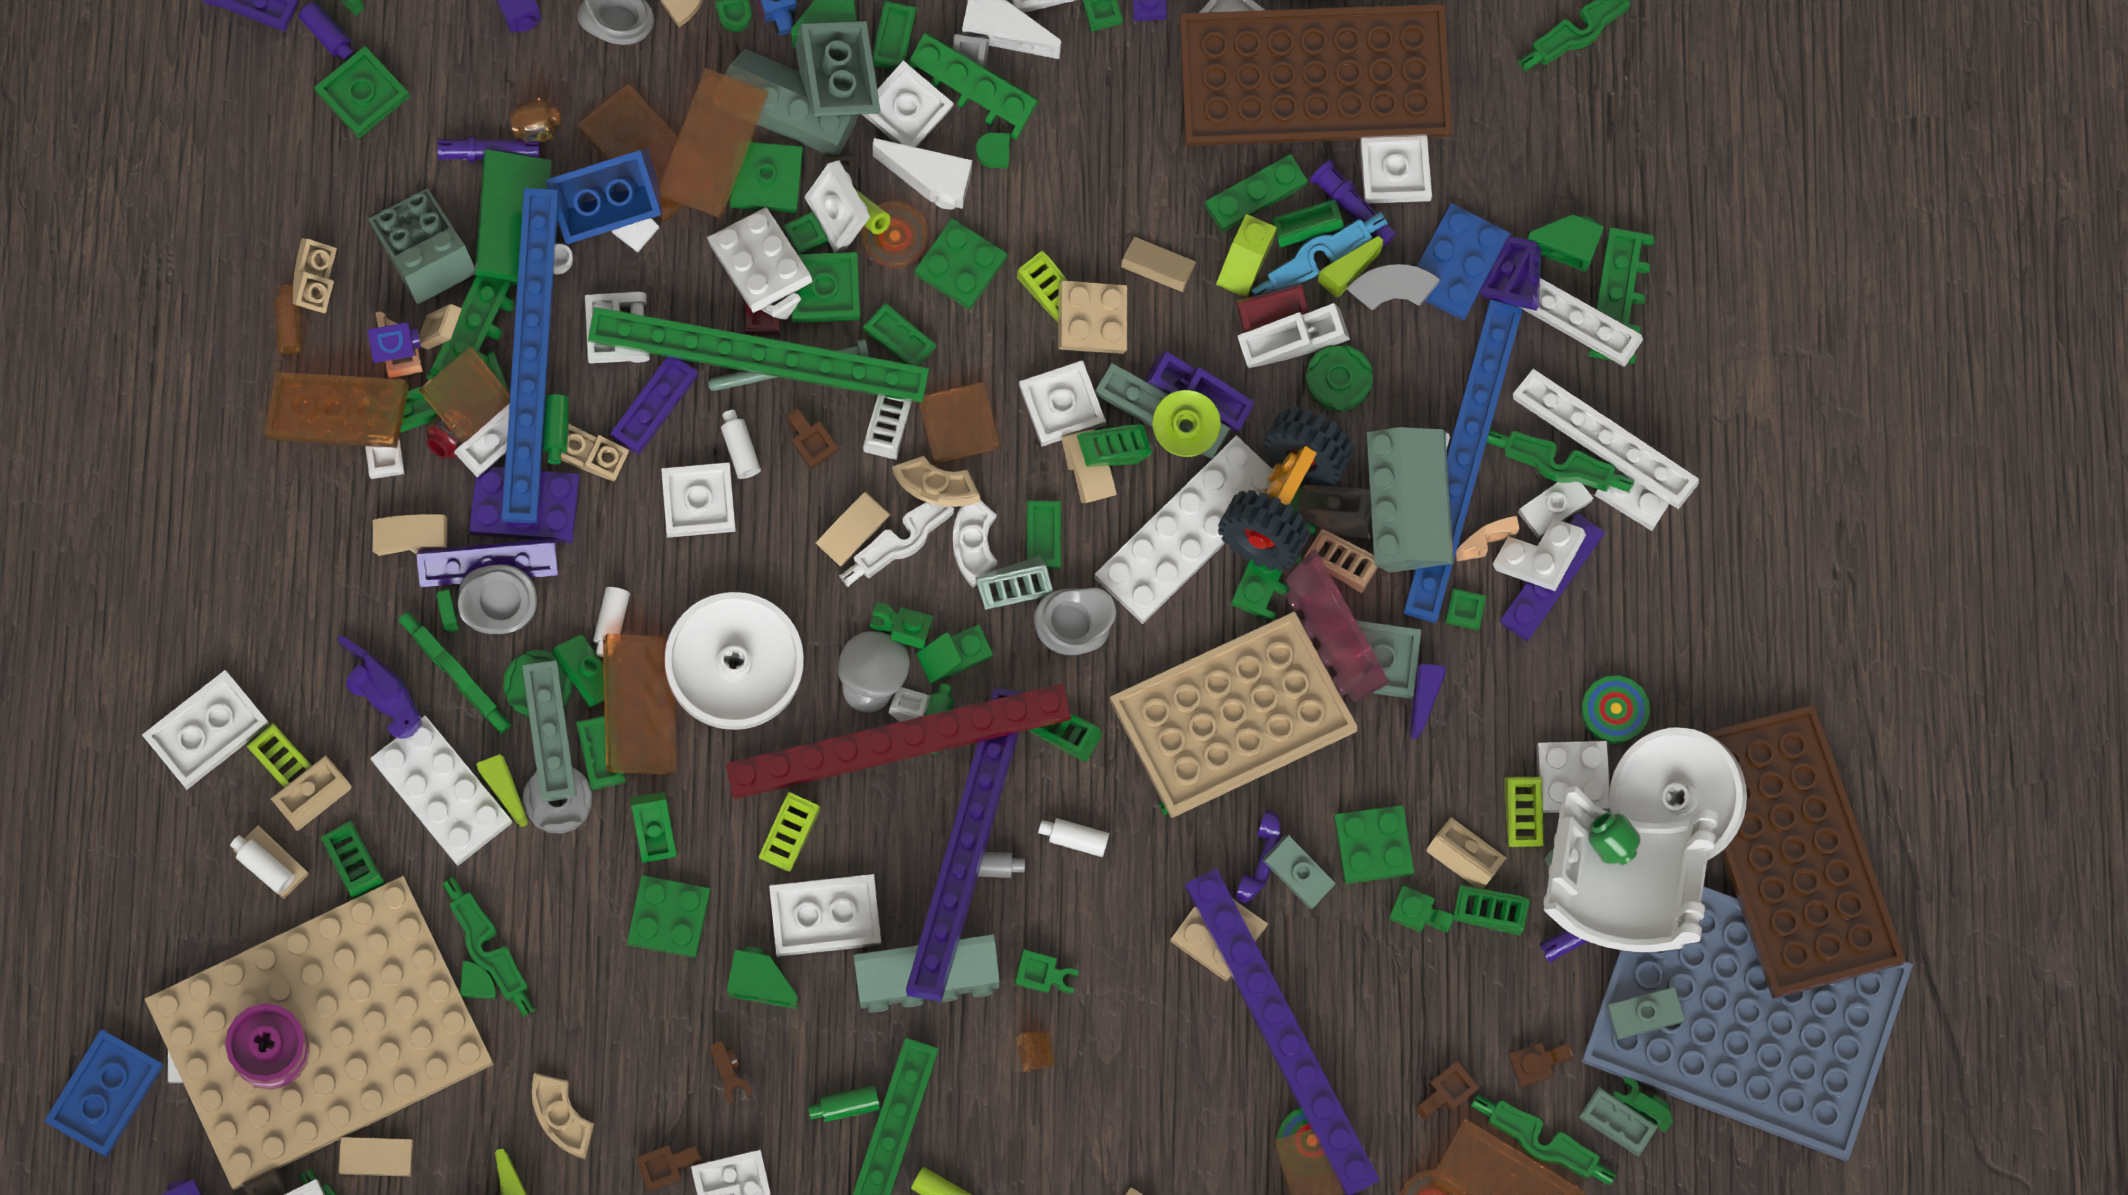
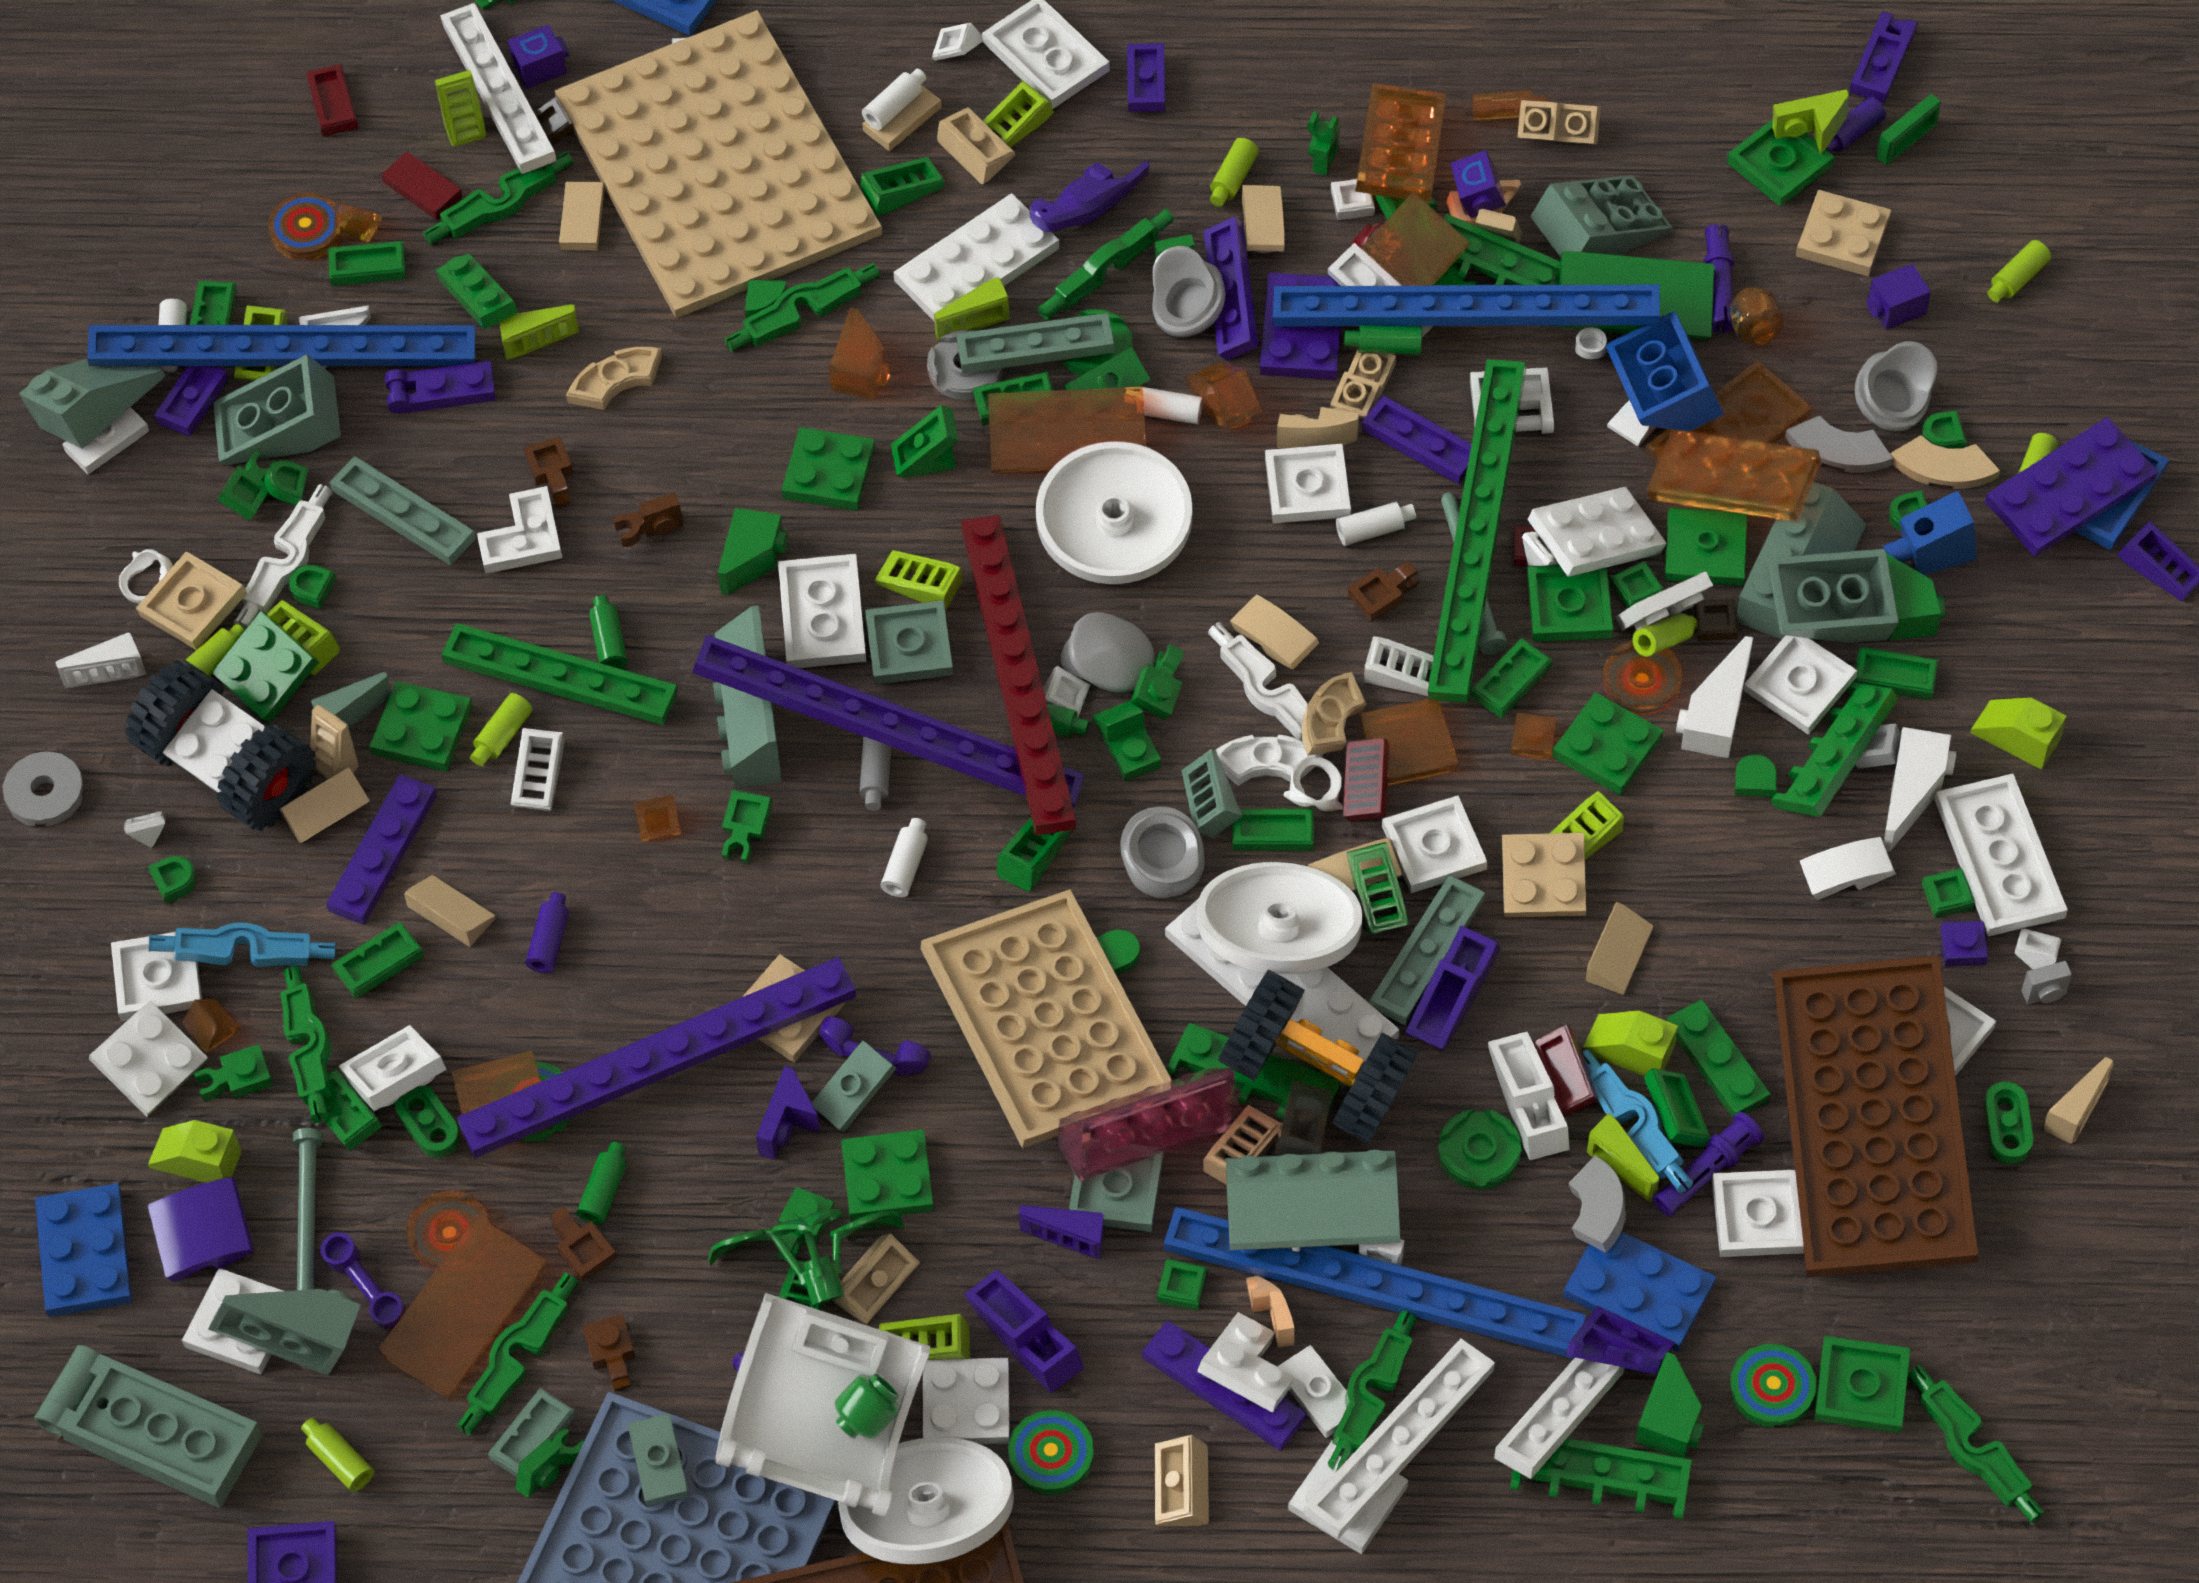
camera: 100 degrees right, 15 degrees down
magenta wheel [225,1004,310,1090] -> none
lime dish [1152,390,1221,457] -> none
none -> white slope [511,728,565,811]
none -> dark purple cylinder [525,892,569,973]
none -> green cylinder [576,1142,627,1225]
none -> green plant [708,1209,904,1306]
none -> dark purple slope [756,1066,820,1160]
none -> clear orange slope [829,307,890,400]
none -> sand green plate [865,600,953,685]
none -> white slope [932,22,982,61]
none -> dark purple slope [964,1269,1084,1393]
none -> green tile [1096,930,1140,975]
none -> dark purple plate [1127,43,1165,112]
none -> tan slope [1155,1435,1209,1526]
none -> clear orange slope [1185,362,1261,429]
none -> white dish [1197,862,1362,974]
none -> lime cylinder [1210,138,1259,207]
none -> tan slope [1277,407,1359,449]
none -> white piece [1283,757,1343,812]
none -> green plate [1307,111,1340,176]
none -> tile [1343,738,1390,821]
none -> clear orange plate [1511,713,1556,760]
none -> green tile [1730,1344,1816,1428]
none -> lime slope [1772,89,1849,154]
none -> light grey tile [1785,415,1893,473]
none -> tan plate [1796,190,1891,277]
none -> white slope [1800,837,1896,901]
none -> green plate [1814,1336,1910,1434]

